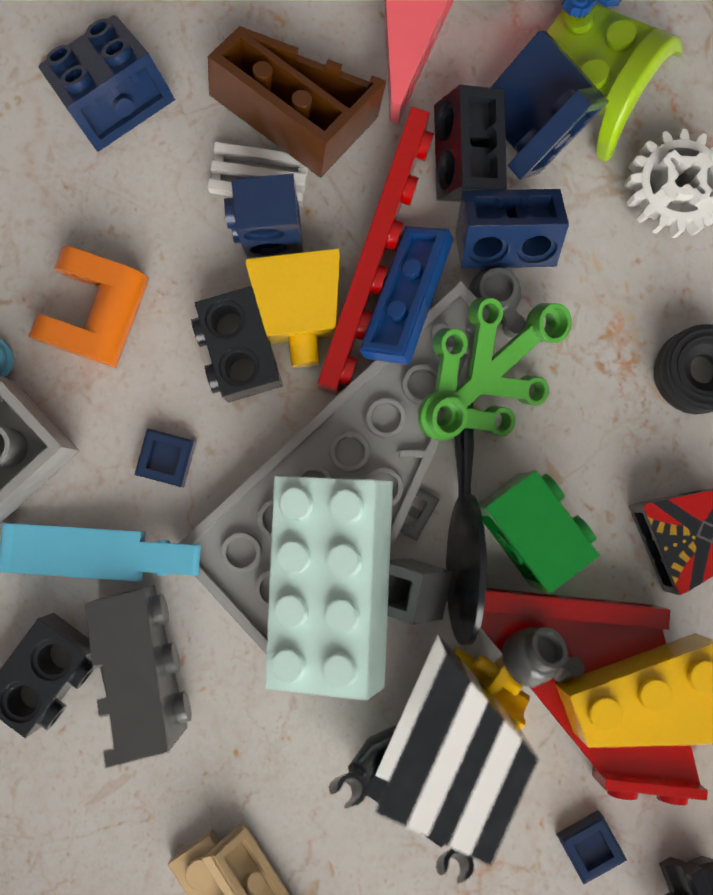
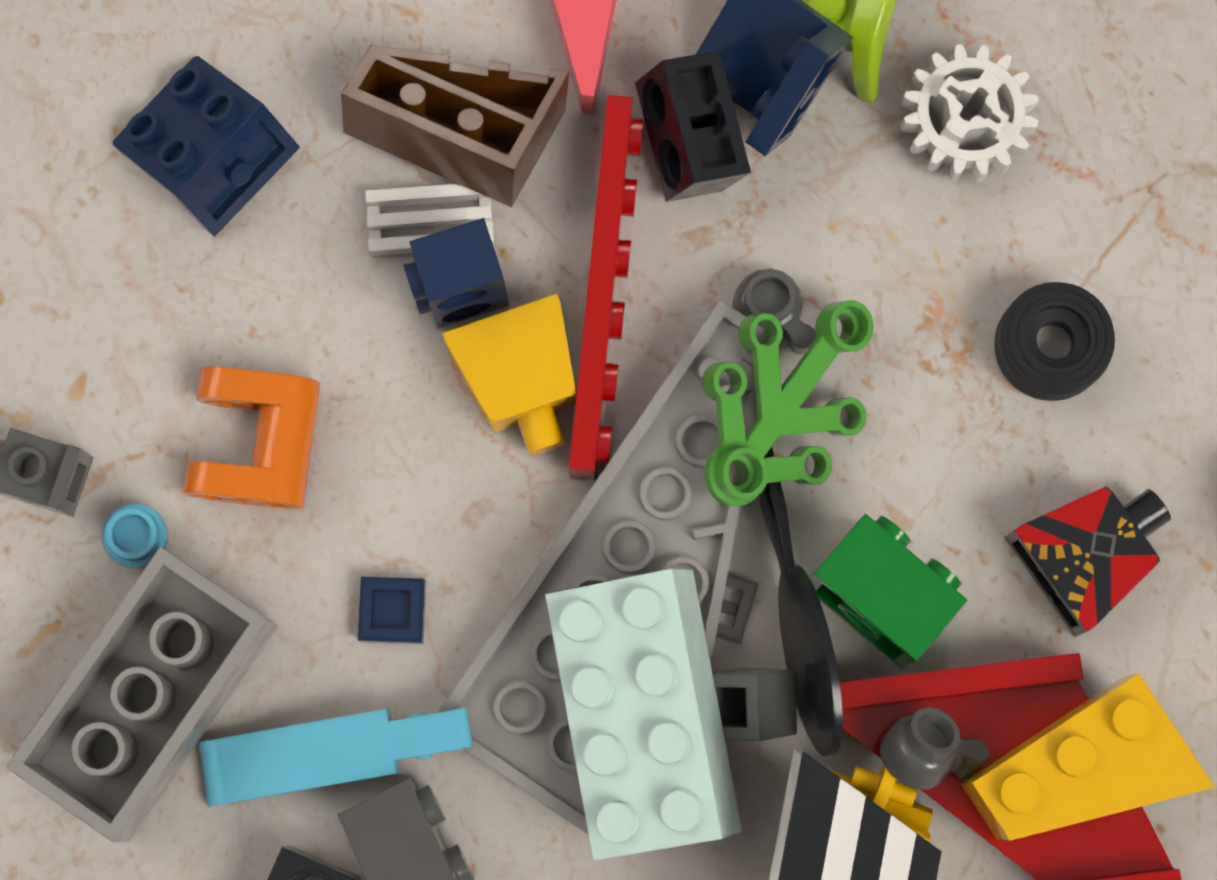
camera: 10 degrees left, 5 degrees down
black brick [191,286,283,403] -> none
blue tile [359,226,454,365] -> none
dark blue brick [455,189,569,269] -> none

